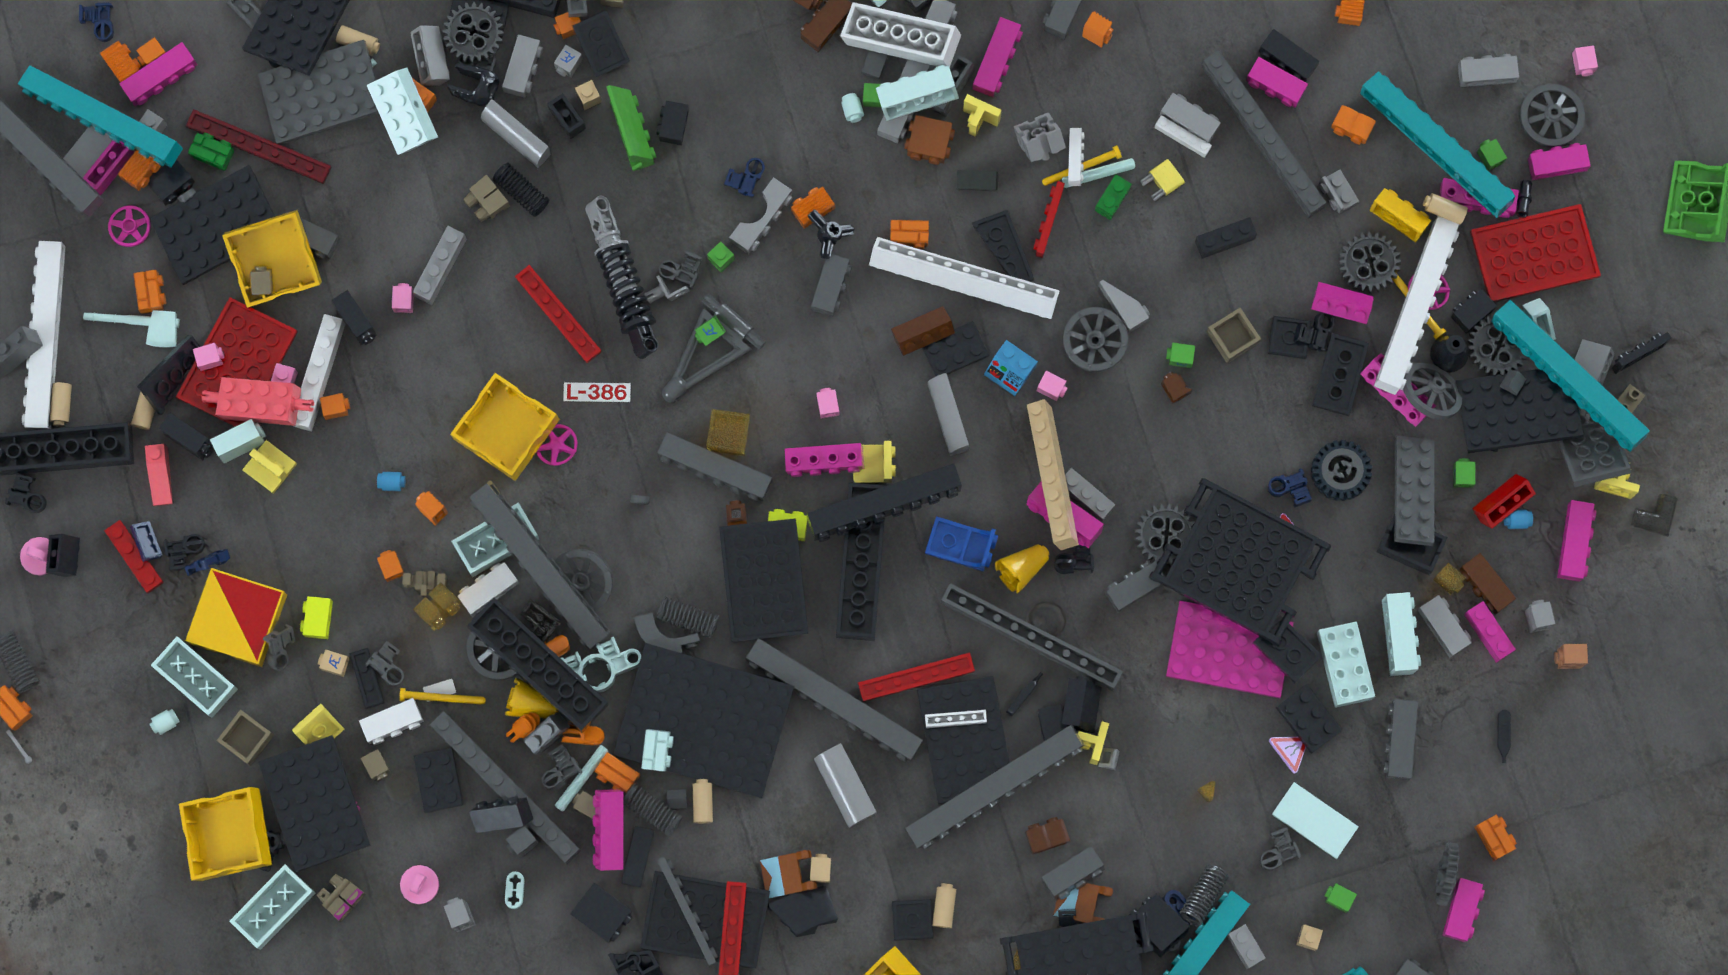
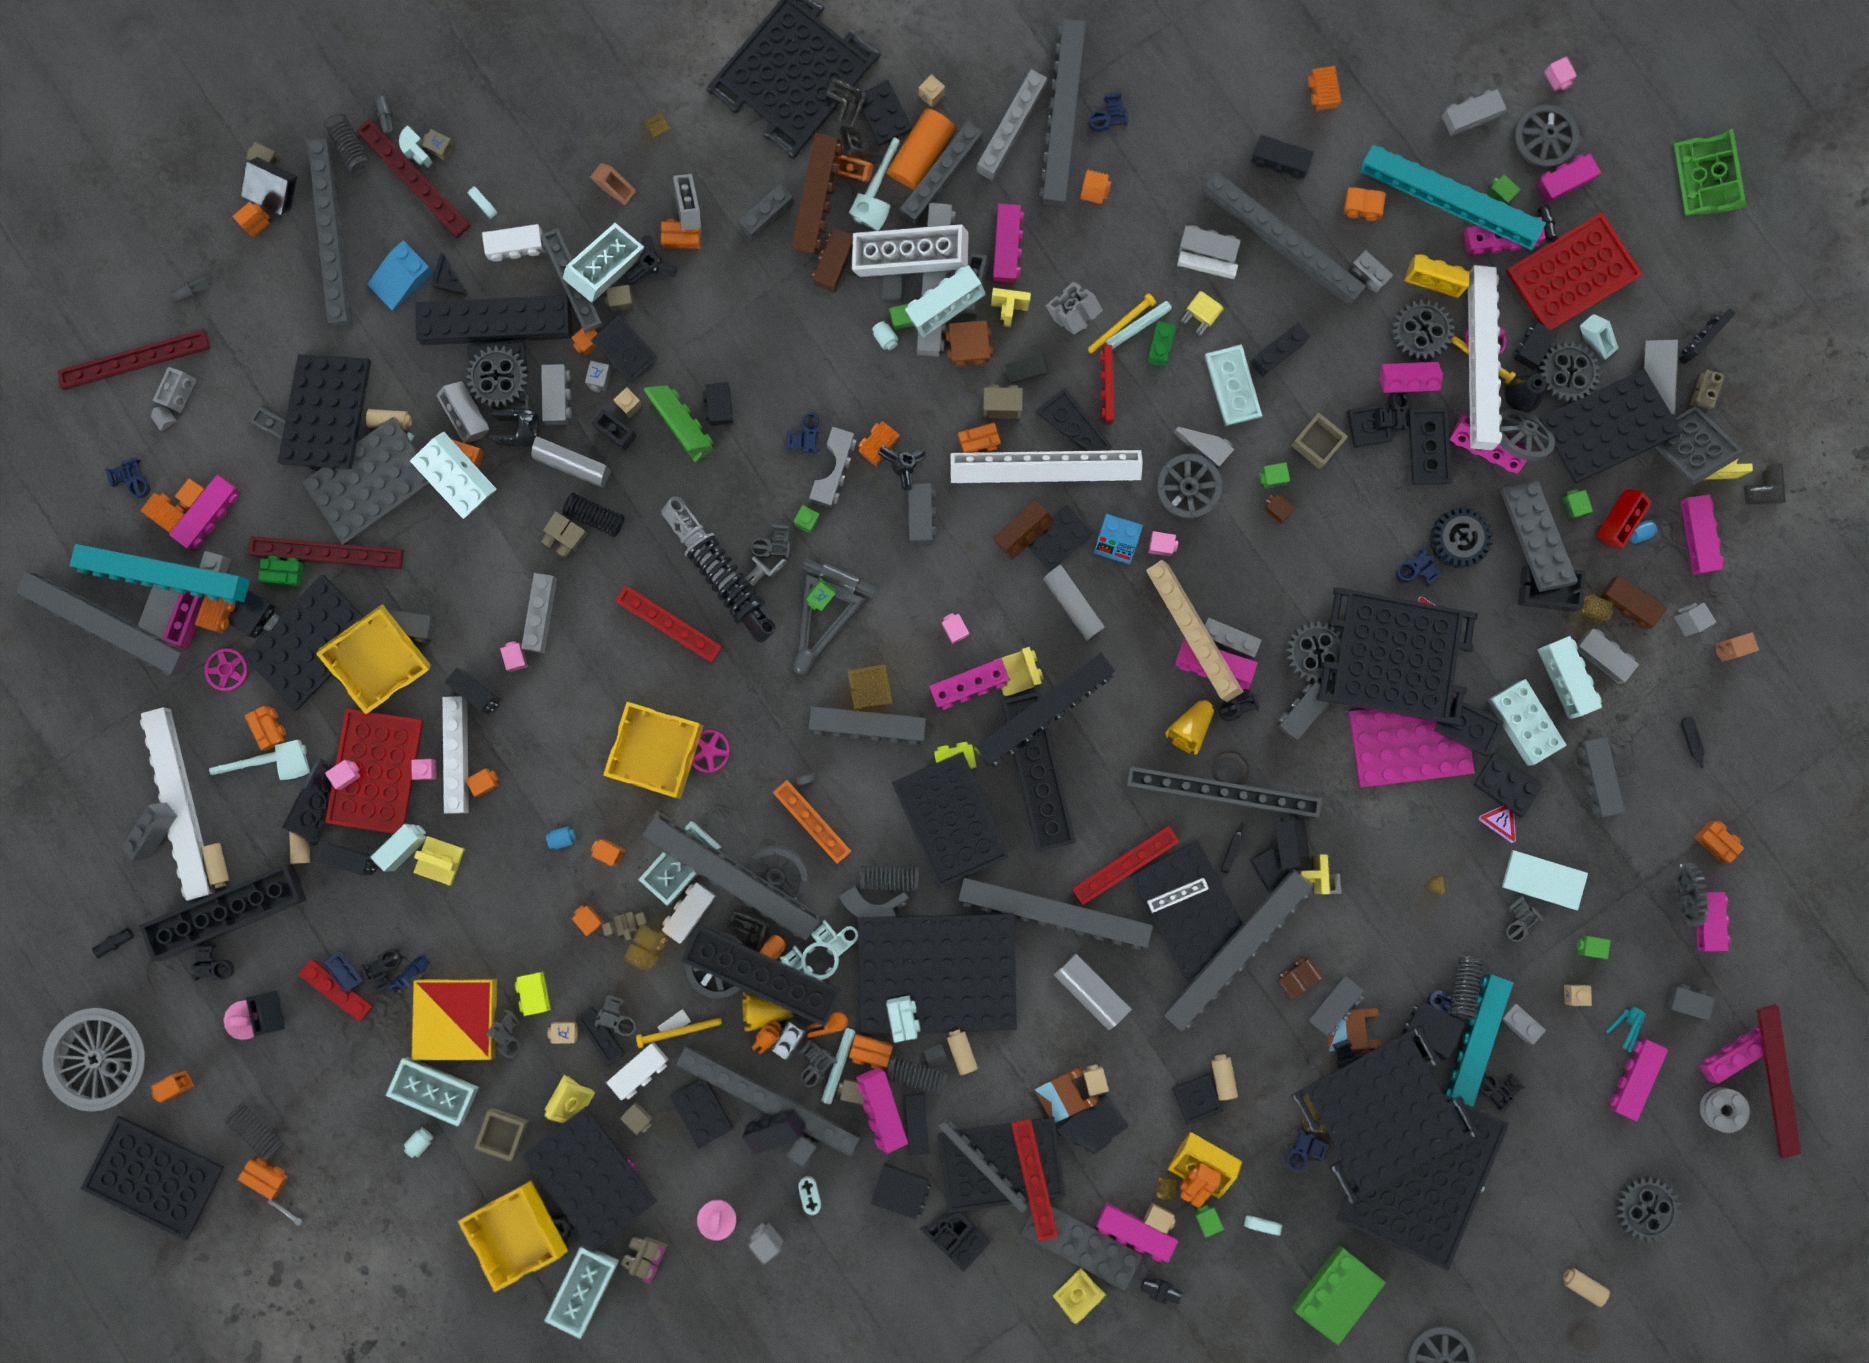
camera: 20 degrees left, 5 degrees up
coral slope [145,444,173,506] -> none
coral brick [202,377,314,426] -> none
dark tan brick [250,266,273,295] -> none
white sticker [563,382,631,402] -> none
reddish brown window [726,500,747,526] -> none
blue bracket [925,516,998,572] -> none
white piece [1068,128,1084,186] -> none
dark pink brick [1246,57,1308,108] -> none
tan brick [1423,193,1468,225] -> none
dark pink brick [1464,601,1516,663] -> none
teal brick [1491,300,1650,452] -> none
dark grey slope [1500,370,1526,396] -> none
none -> orange plate [773,780,852,864]
none -> dark tan piece [983,385,1023,419]
none -> light aqua tile [1205,344,1262,427]

